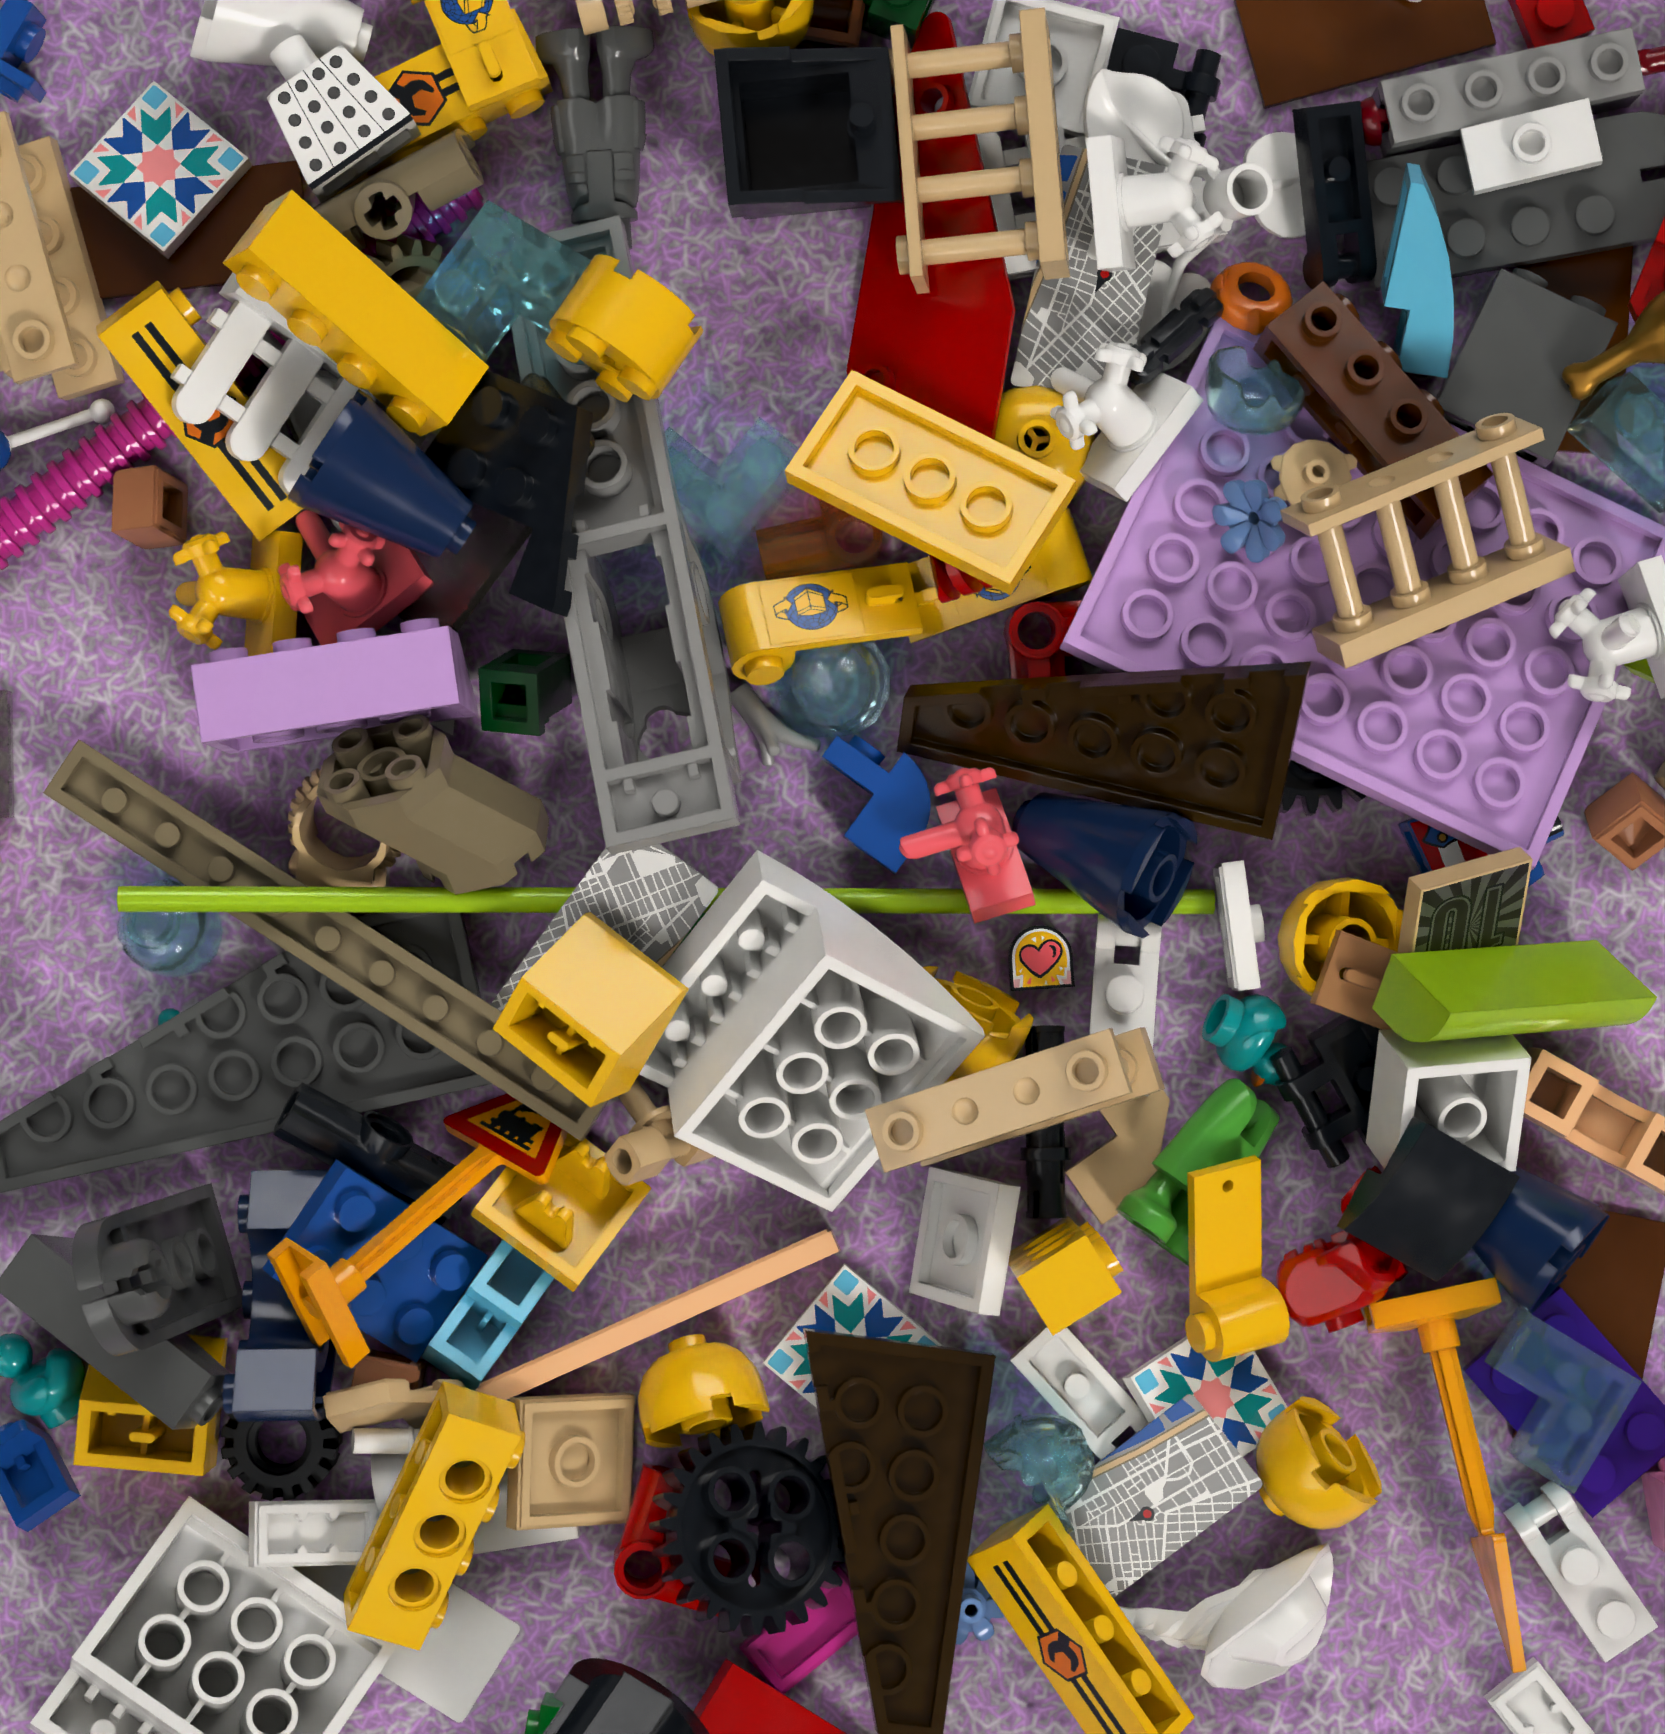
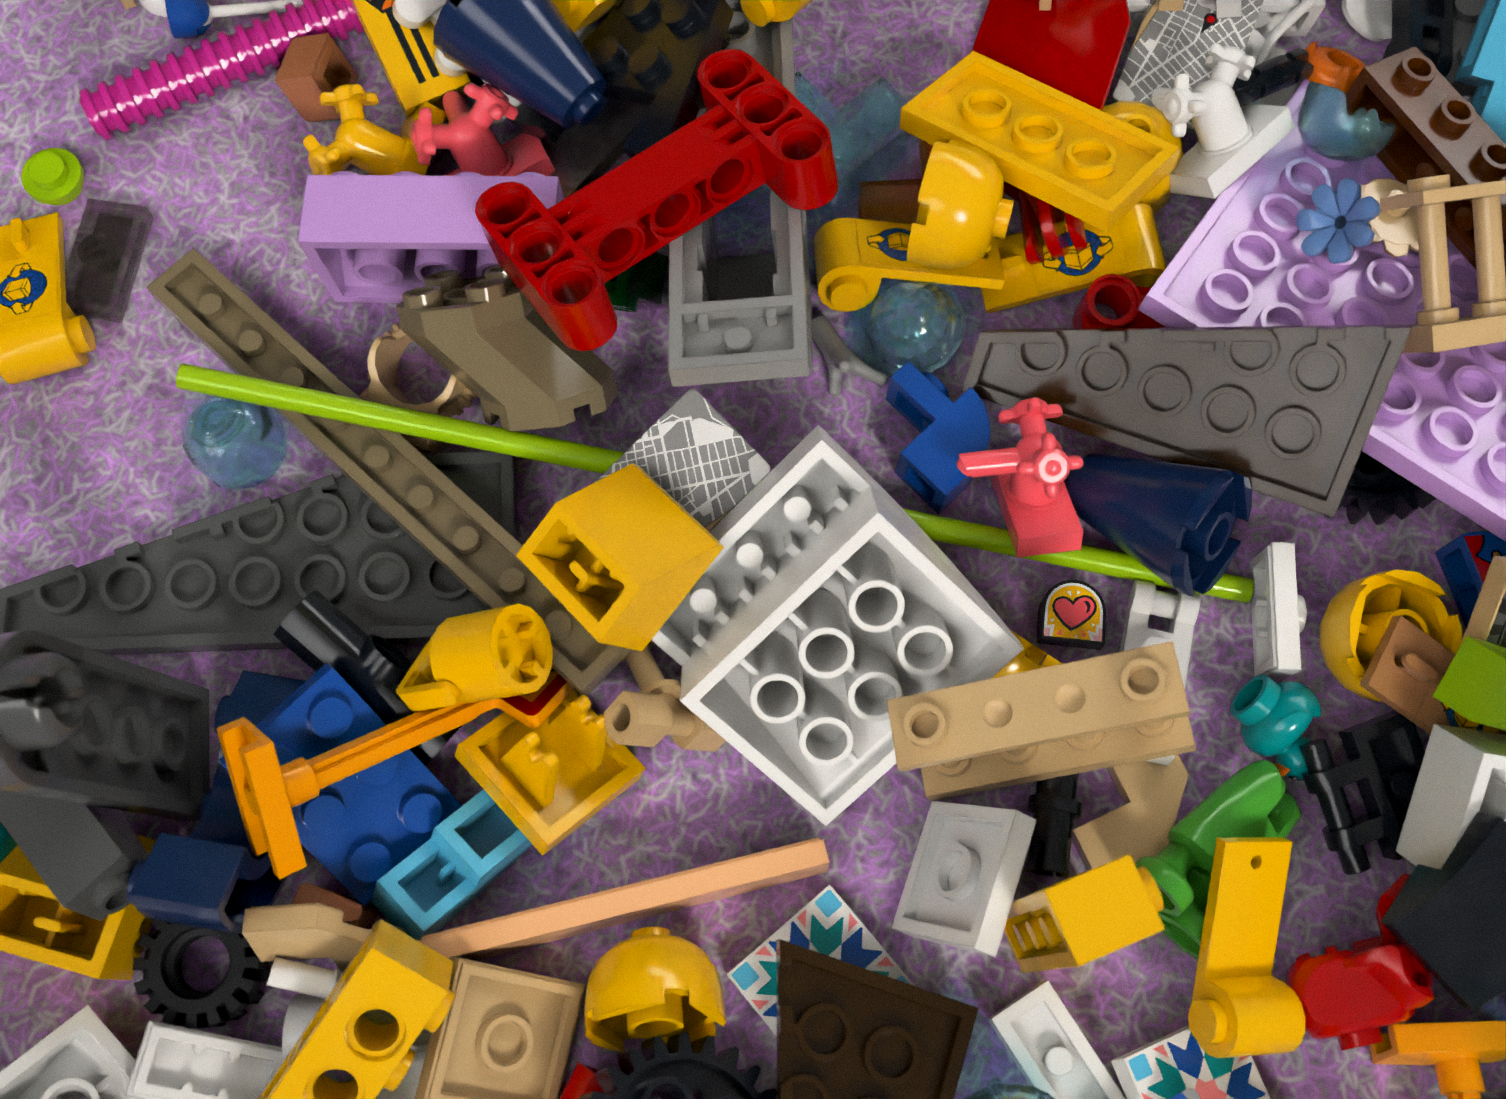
camera: 10 degrees right, 15 degrees down
none -> yellow piece [396,603,553,712]
none -> red beam [475,49,838,351]
none -> yellow cylinder [907,137,1014,269]

